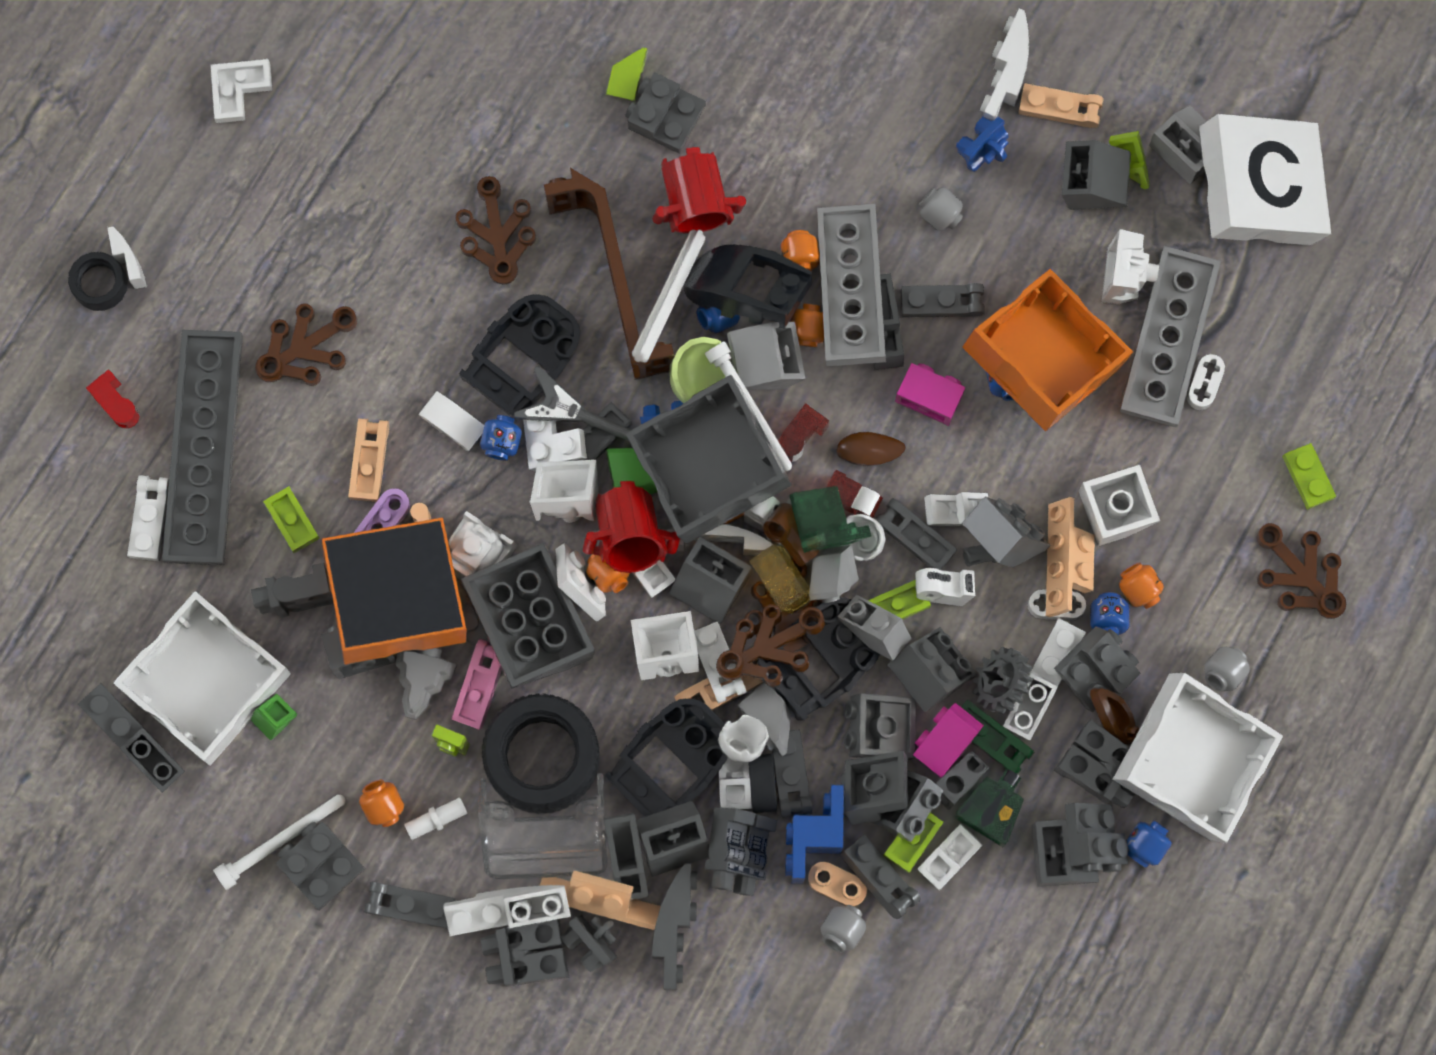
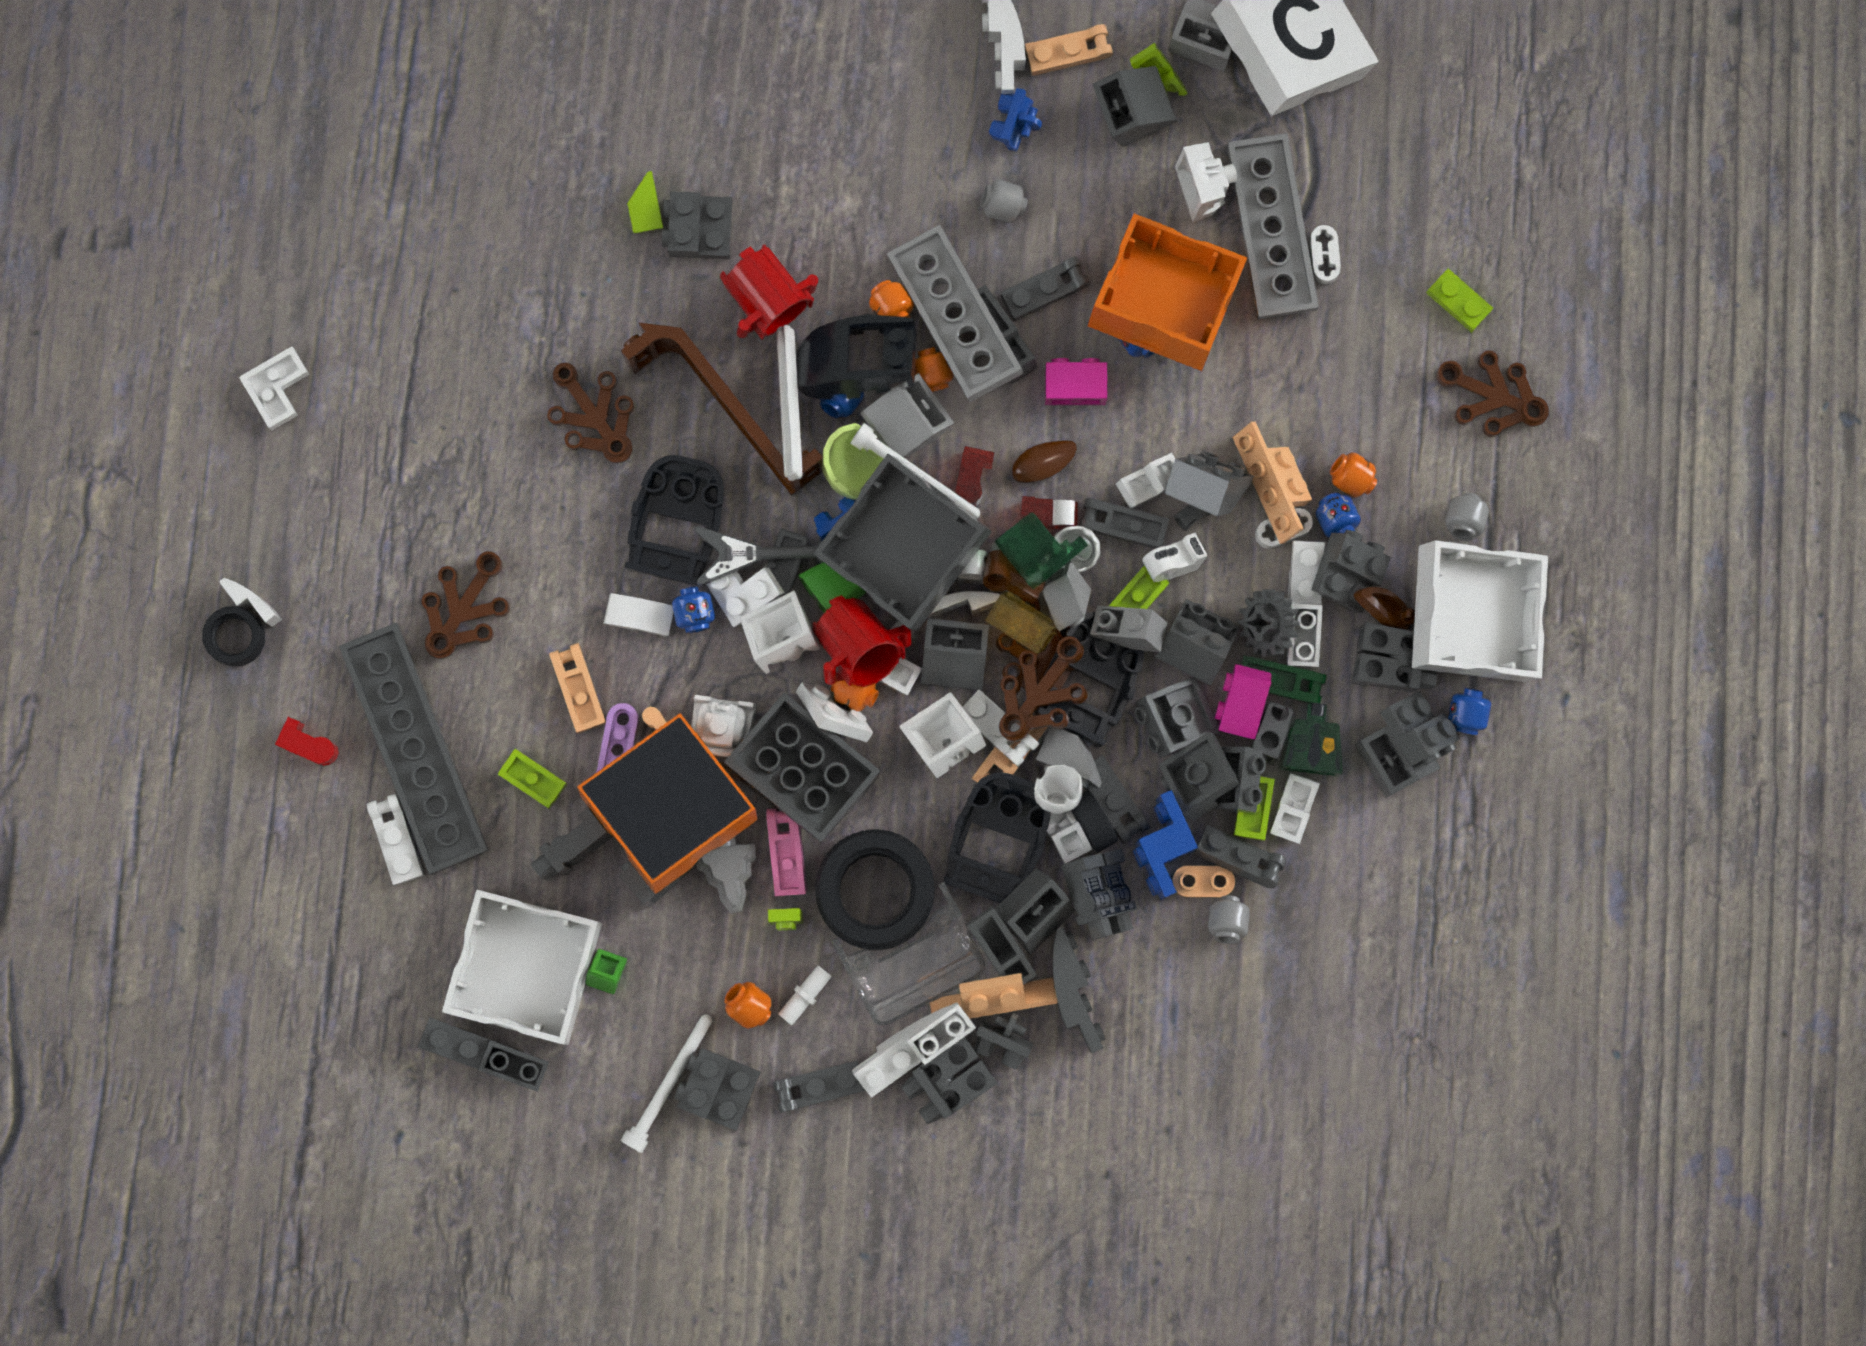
camera: 25 degrees left, 5 degrees up
white slope [1079,465,1160,546] -> none

